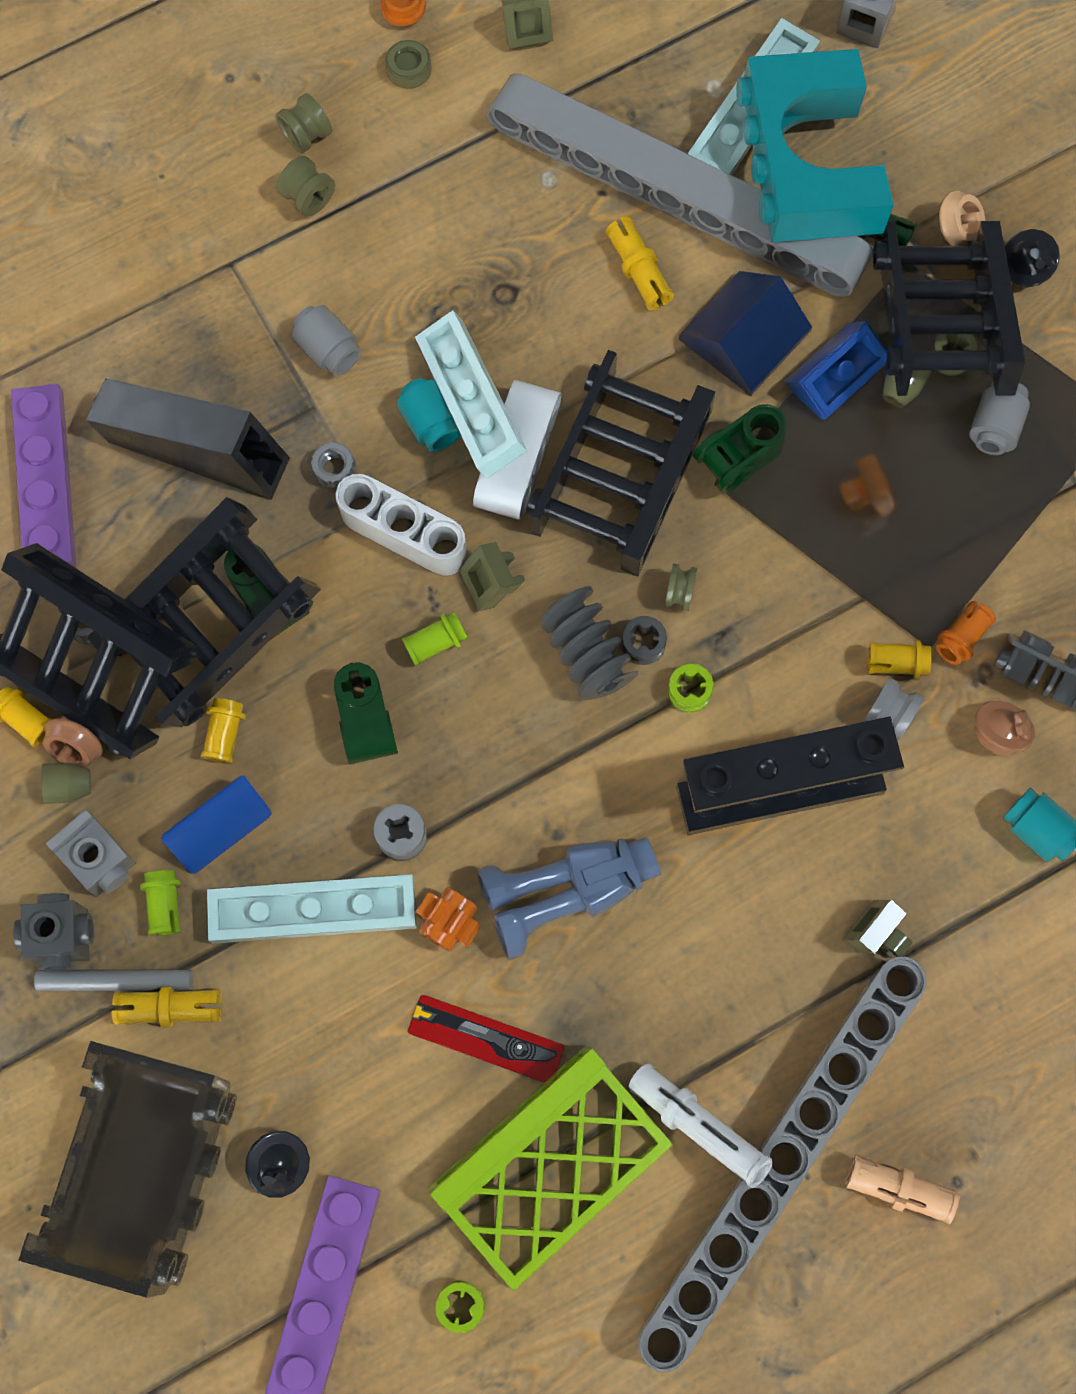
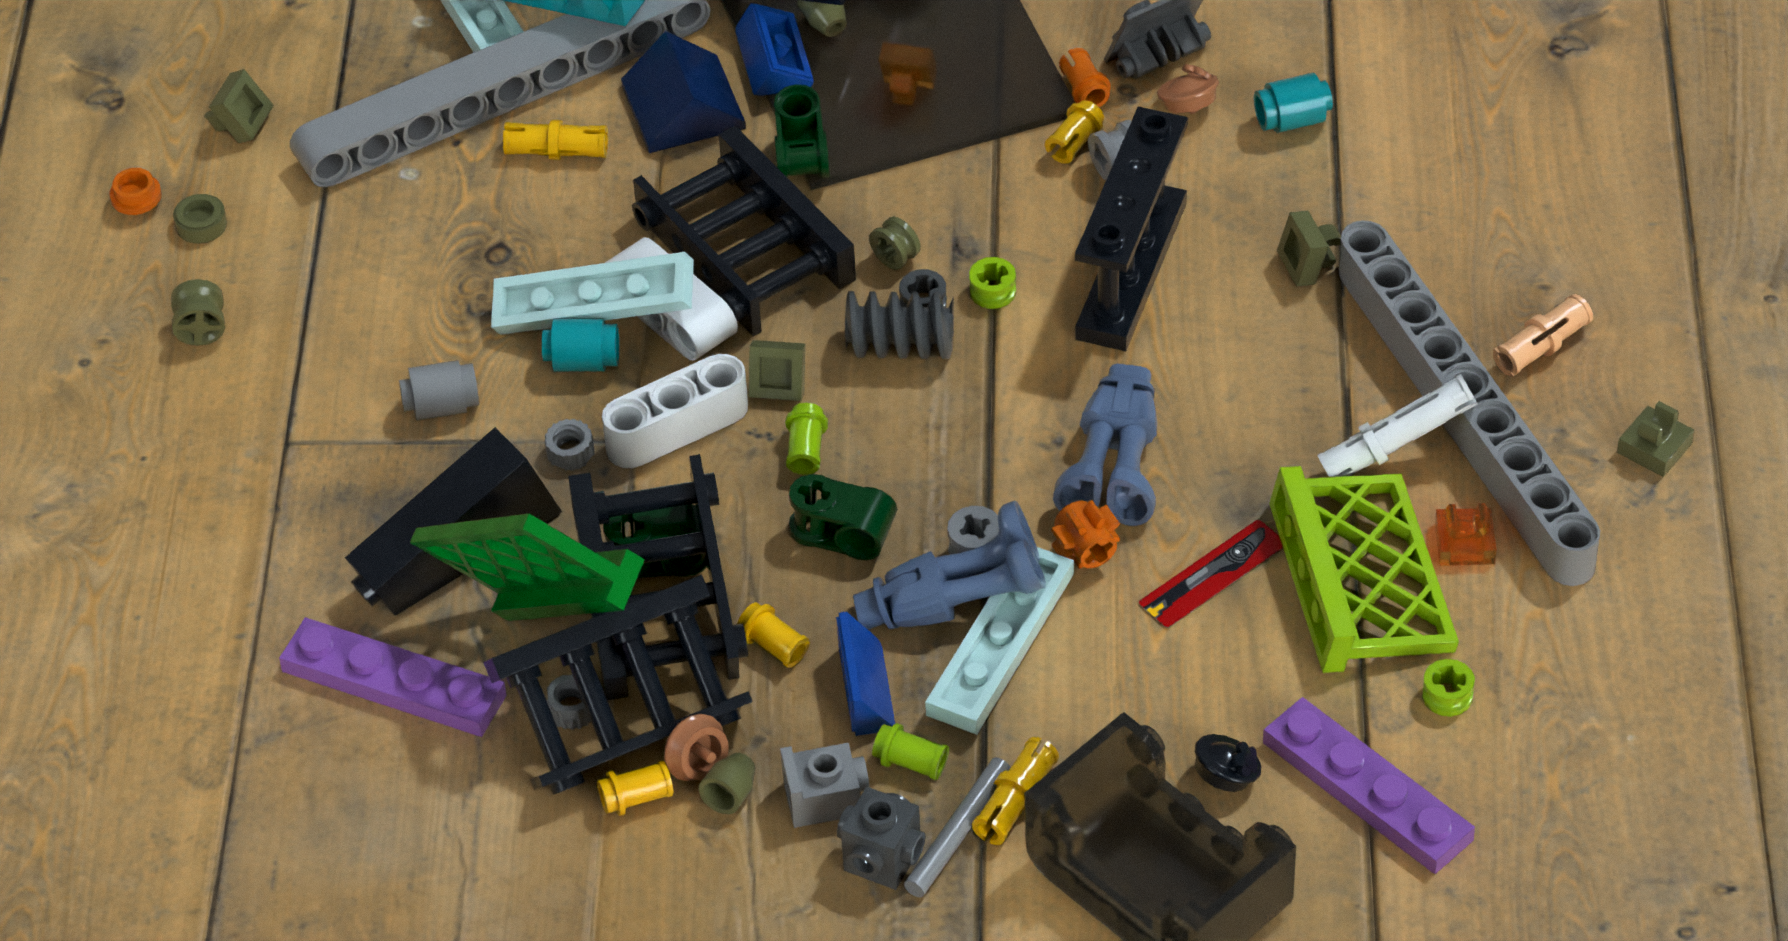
camera: 60 degrees left, 25 degrees down
olive wheel [276,156,335,217] -> none
none -> green fence [410,513,645,621]
none -> sand blue piece [853,500,1046,630]
none -> clear orange tile [1435,503,1497,566]
none -> olive tile [1617,401,1694,477]

